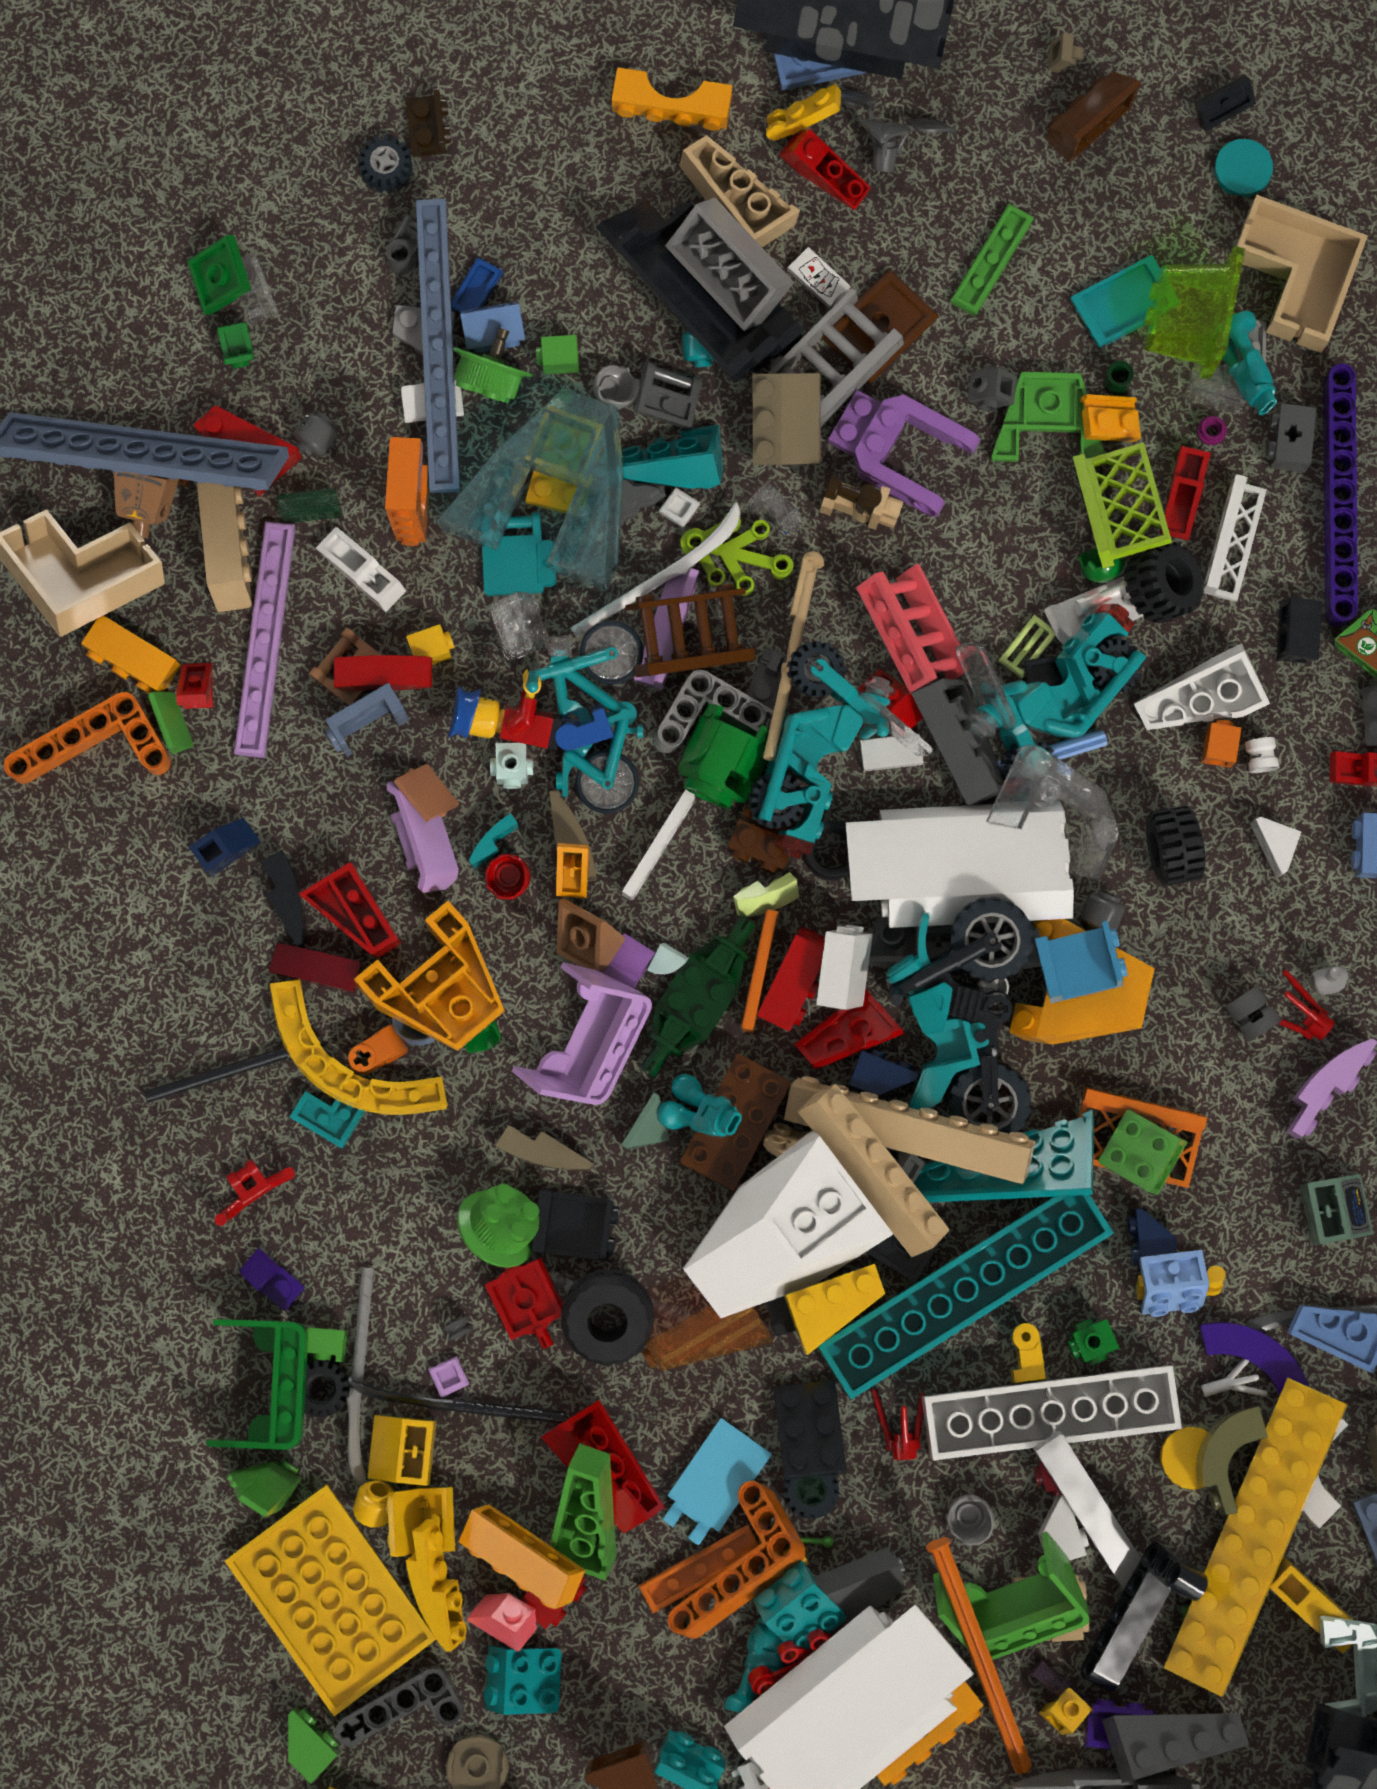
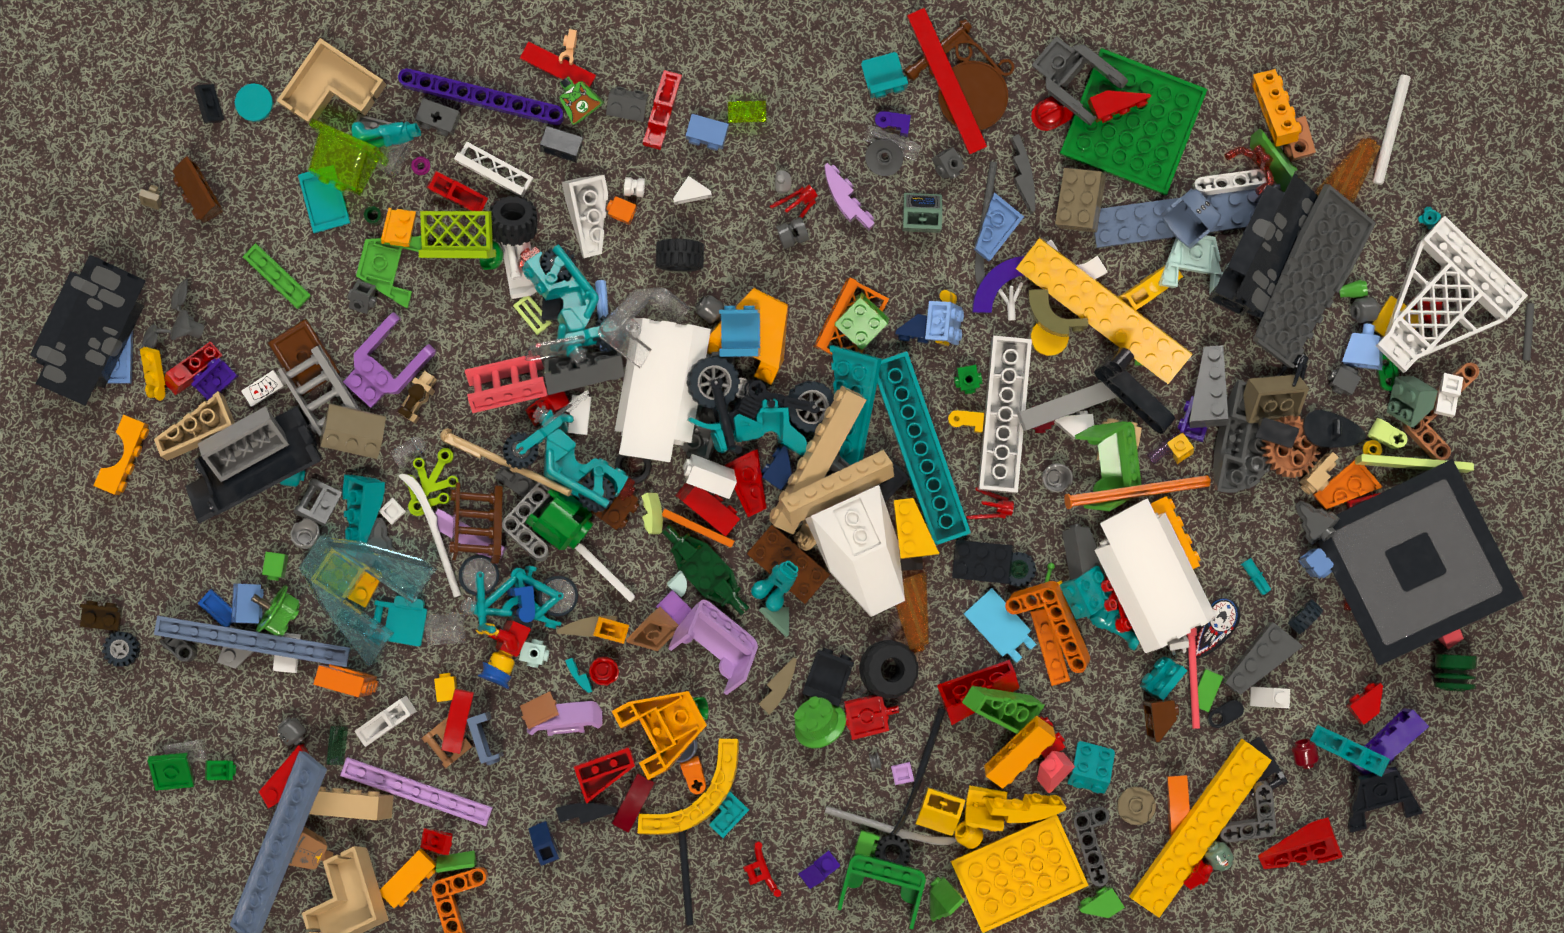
camera: 75 degrees left, 5 degrees up
none -> dark purple bracket [191,358,238,400]

